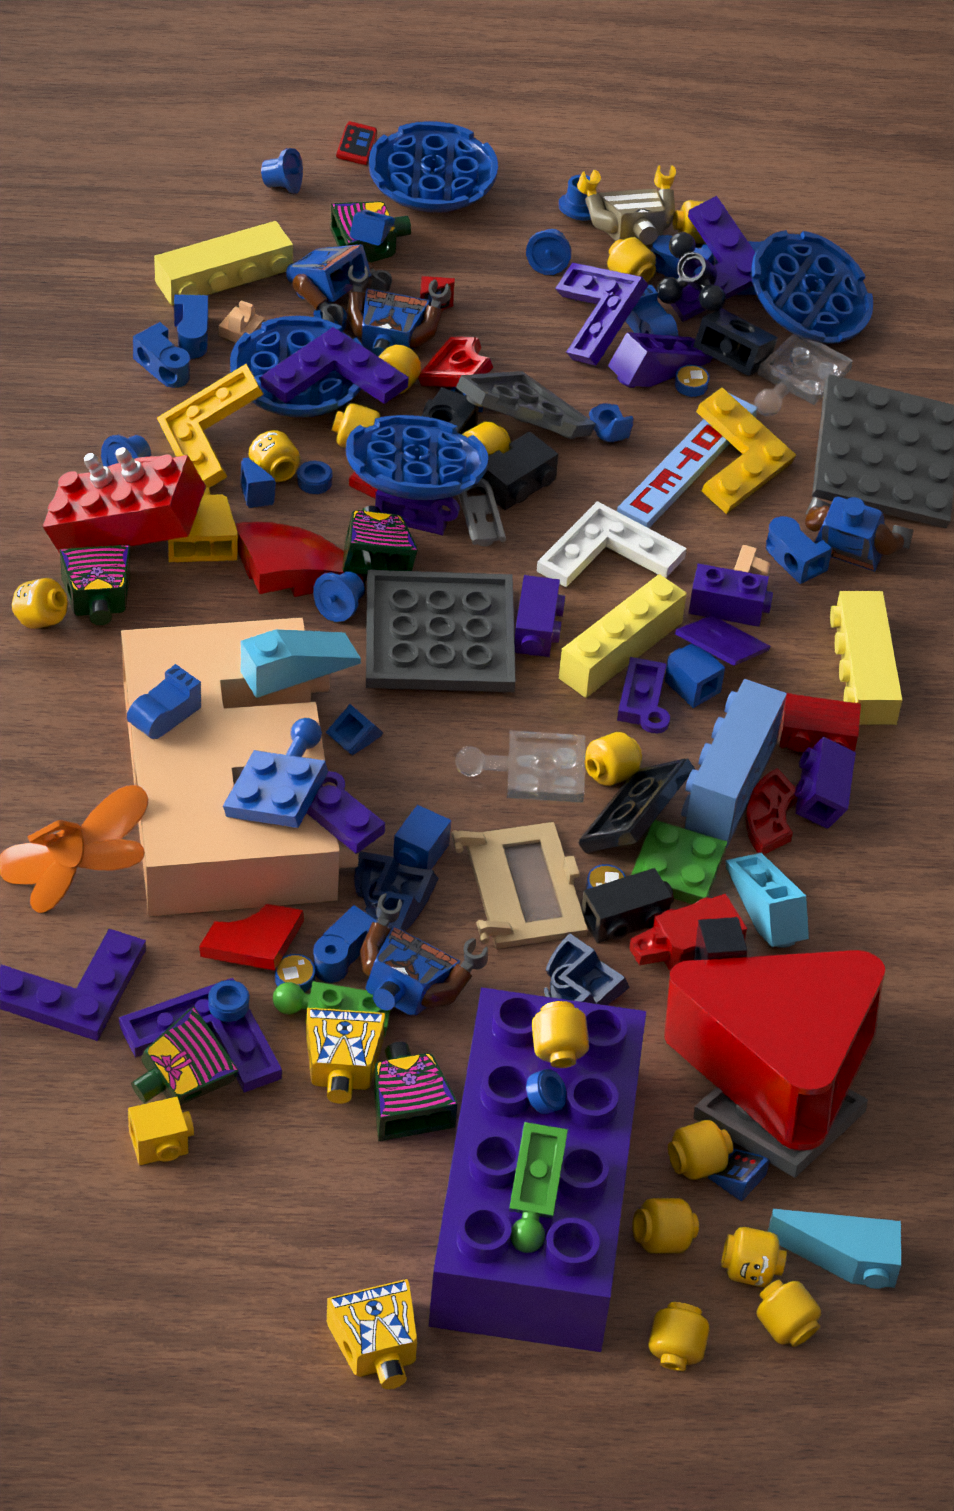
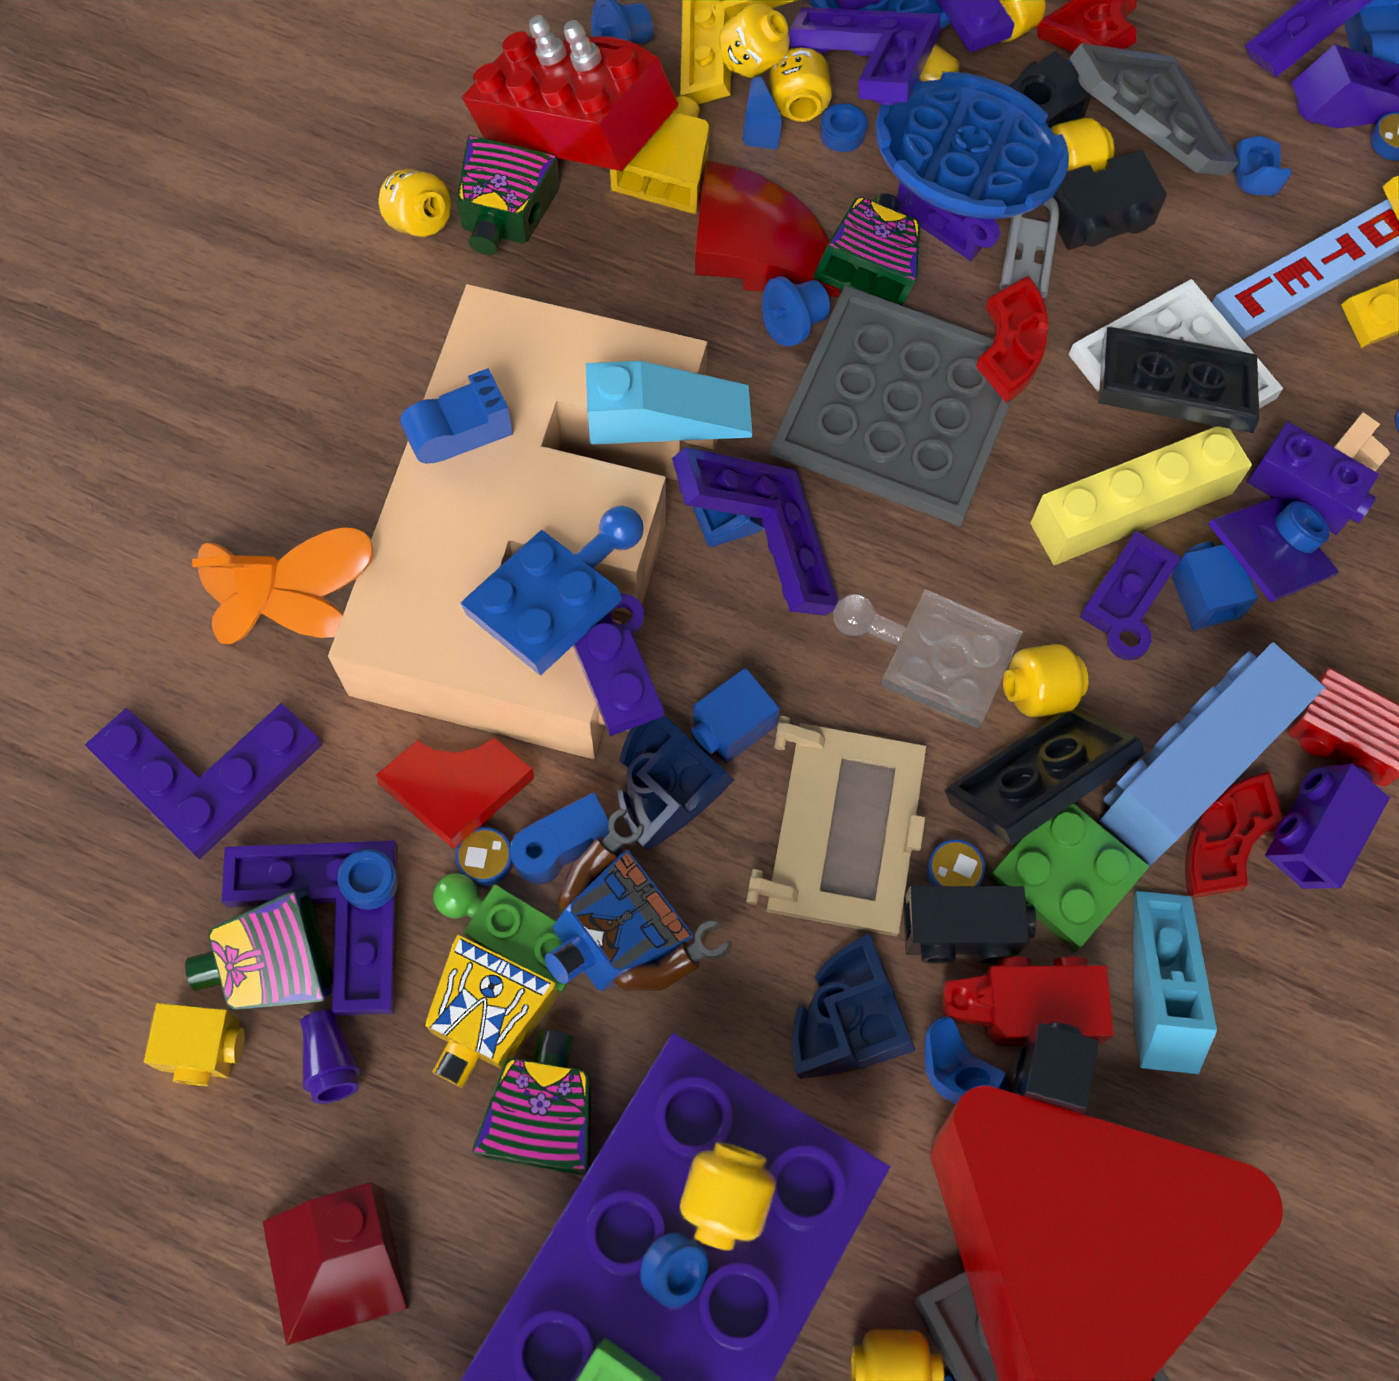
camera: 25 degrees right, 20 degrees up
dark purple brick [514,575,565,657] -> none
none -> dark red slope [262,1182,409,1346]
none -> dark purple cone [300,1010,362,1104]
none -> dark purple plate [672,447,840,616]
none -> yellow head [719,2,790,78]
none -> dark purple plate [789,7,940,105]
none -> blue hair [925,1016,1010,1105]
none -> red tile [976,276,1049,403]
none -> black tile [1099,327,1260,433]
none -> blue tile [1275,501,1329,553]

